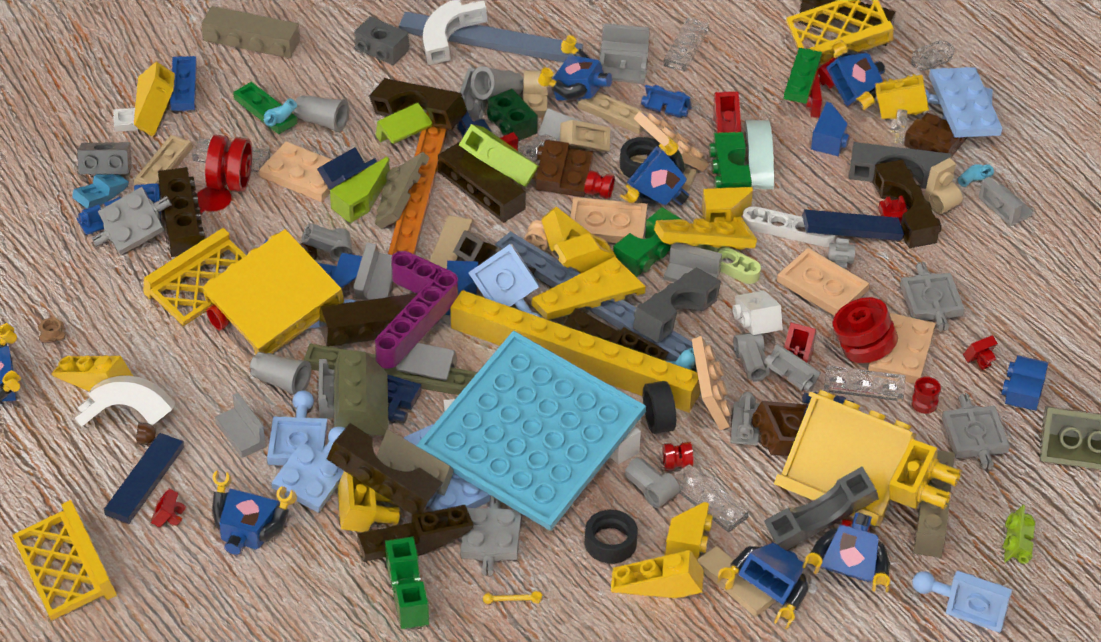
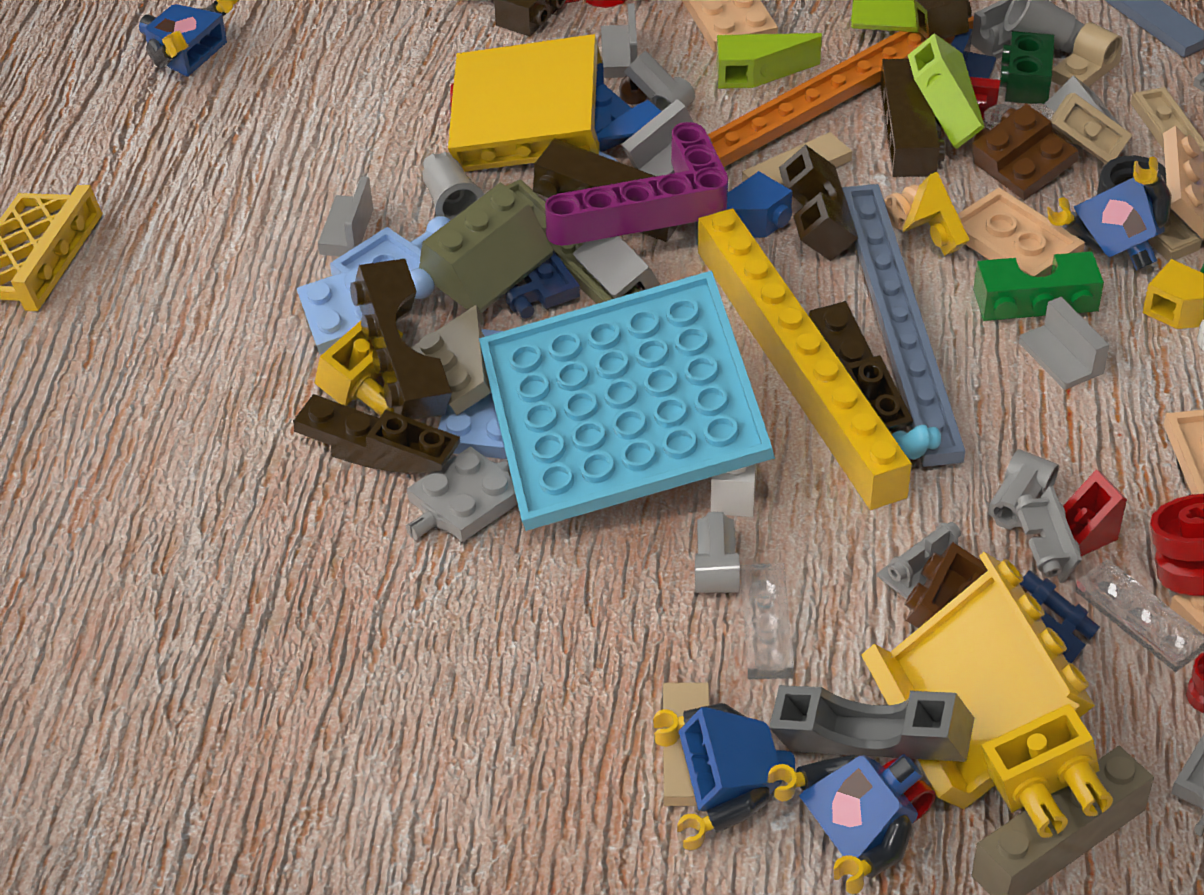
camera: 45 degrees right, 0 degrees up
medium nougat plate [38,318,65,343] -> none
yellow slope [51,355,133,391] -> none
white arch [75,376,175,426] -> none
dark blue tile [104,433,184,524] -> none
reddish brown hinge [136,422,156,445] -> none
yellow fence [143,228,247,327] -> none
red tile [150,488,186,527] -> none
torso [212,471,297,555] -> none
dark blue panel [317,147,378,190] -> none
dark tan wing [375,152,430,229] -> none
green arch [385,537,429,629] -> none
light blue plate [469,244,542,318] -> none
yellow hinge [482,591,542,604] -> none
yellow wing [532,257,646,320] -> none
torso [538,35,612,100] -> none
yellow slope [553,233,616,273] -> none
red wheel [584,170,615,199] -> none
black tyre [584,509,638,564] -> none
yellow slope [611,550,704,598] -> none
dark grey arch [633,267,721,343] -> none
black tyre [643,381,677,434] -> none
yellow wing [654,216,757,250] -> none
red wheel [662,442,693,471] -> none
yellow slope [665,502,713,559] -> none
light nougat plate [692,336,732,430] -> none
yellowish green beam [695,244,761,284] -> none
white brick [732,290,783,335] -> none
none -> light grey panel [601,3,637,78]

